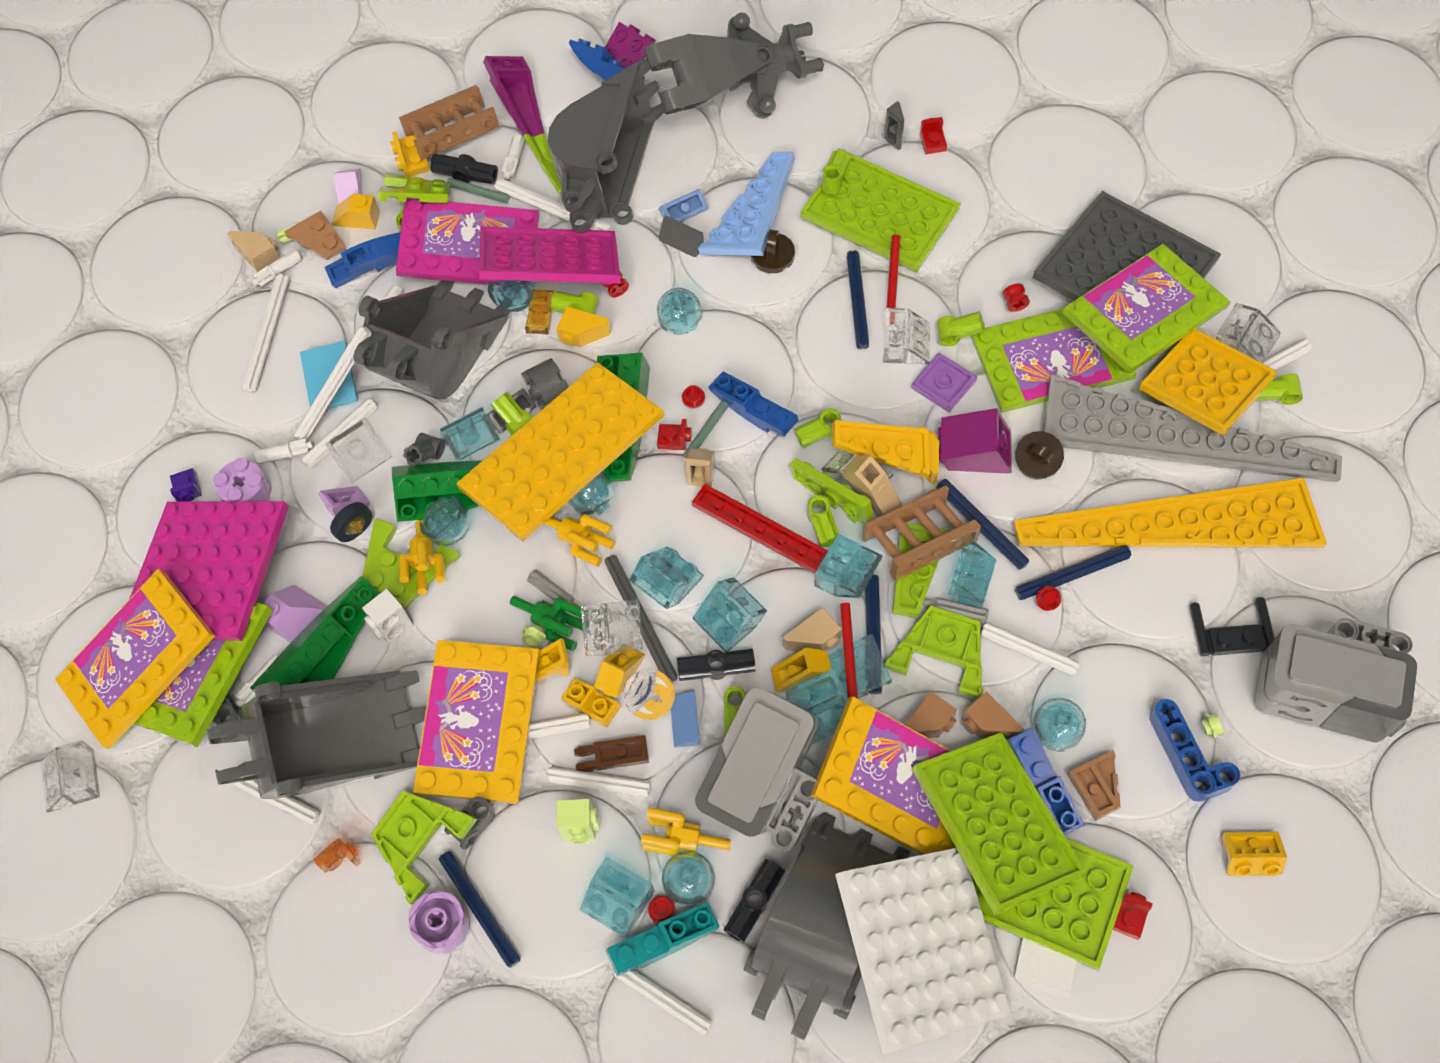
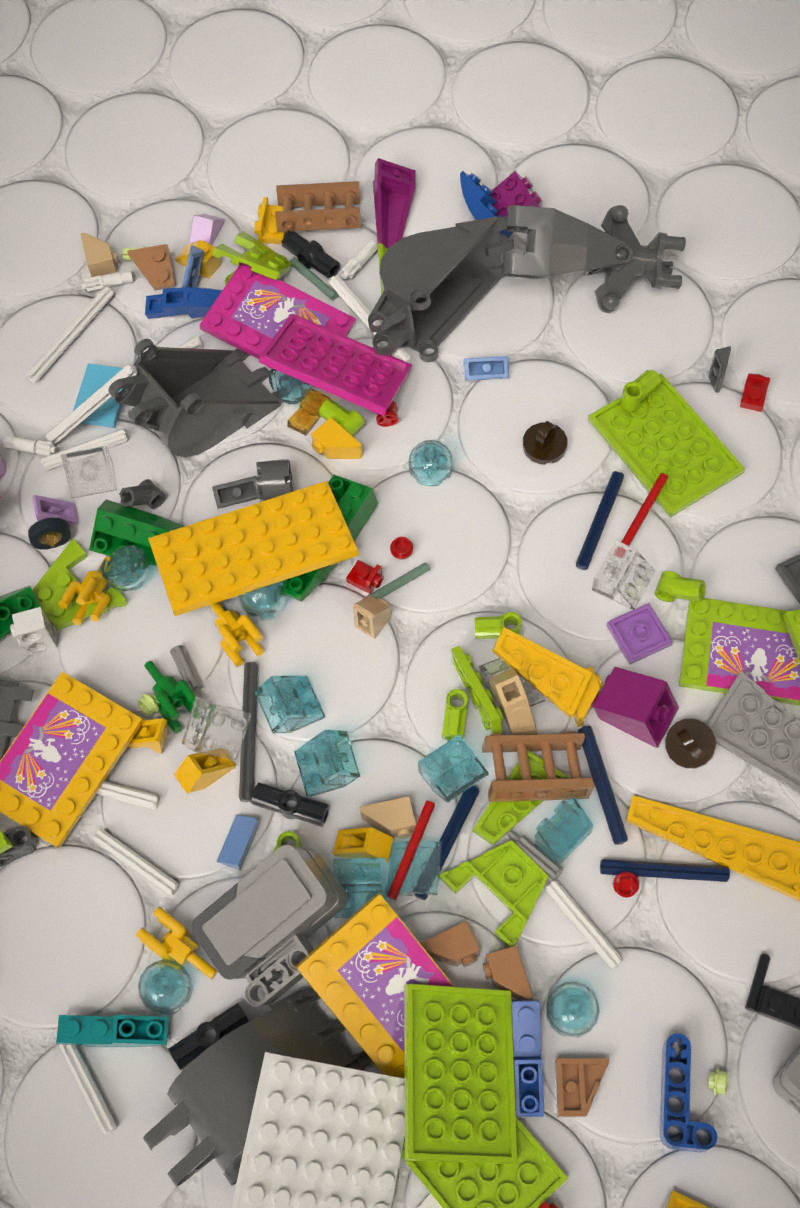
camera: 25 degrees right, 0 degrees up
clear light blue slope [440,407,500,462] -> none
lime piece [490,391,533,436] -> none
yellowish green brick [557,799,600,844] -> none
yellow slope [561,678,621,727] -> none
reddish brown hinge [574,735,649,772] -> none
clear light blue slope [580,856,655,938] -> none
clear tile [624,669,675,721] -> none
red plate [648,896,676,923] -> none
dark grey slope [659,215,704,257] -> none
red plate [692,484,831,575] -> none
light blue wing [698,152,795,256] -> none
blue slope [709,371,799,437] -> none
red wheel [1002,283,1030,312] -> none
none -> medium blue slope [181,245,204,288]

